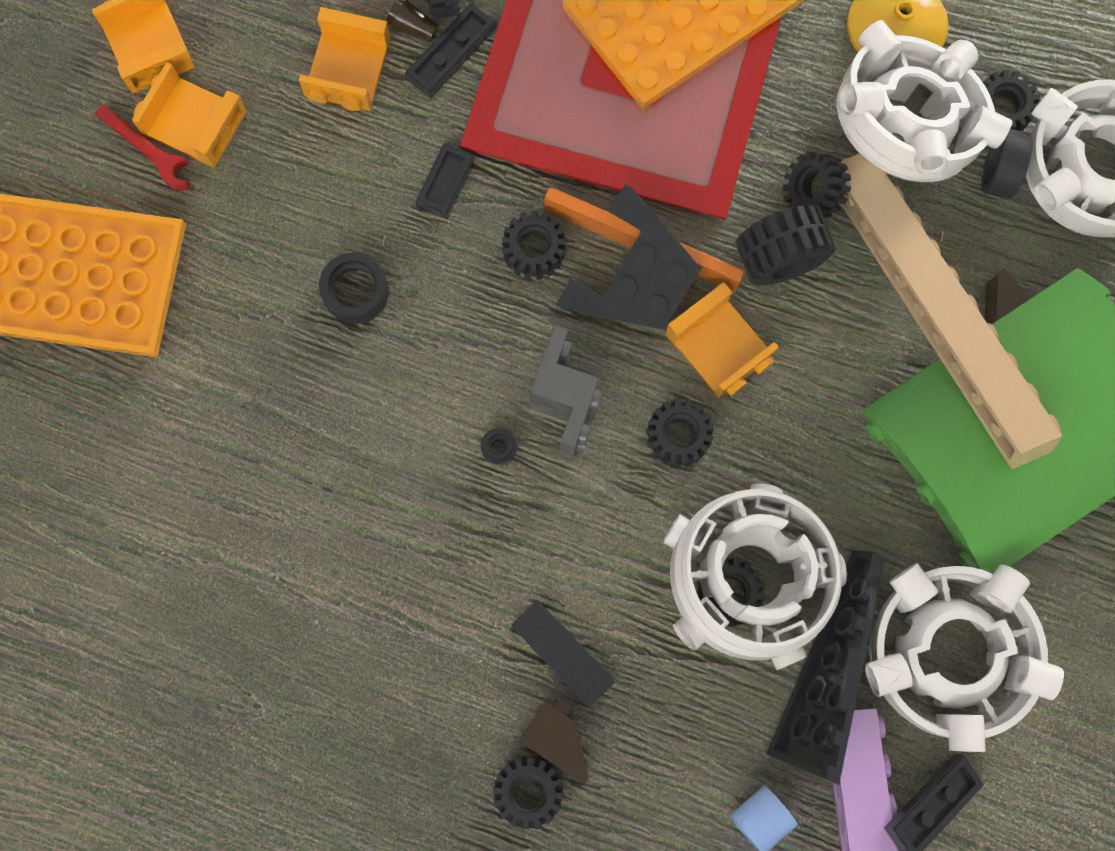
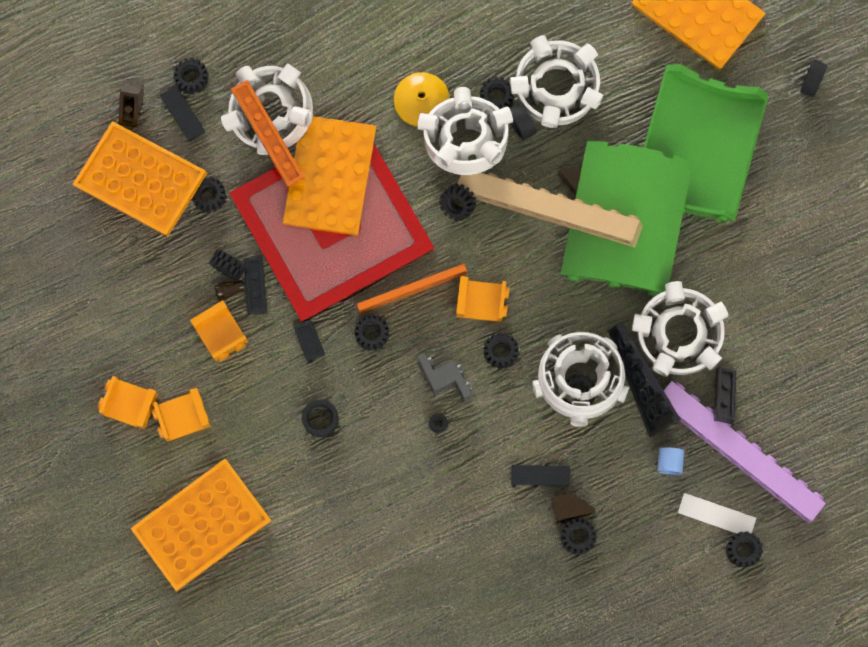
camera: 40 degrees left, 0 degrees up
red piece [94,104,190,191] -> none
black wing [556,183,701,330] -> none
black tyre [735,205,836,285] -> none

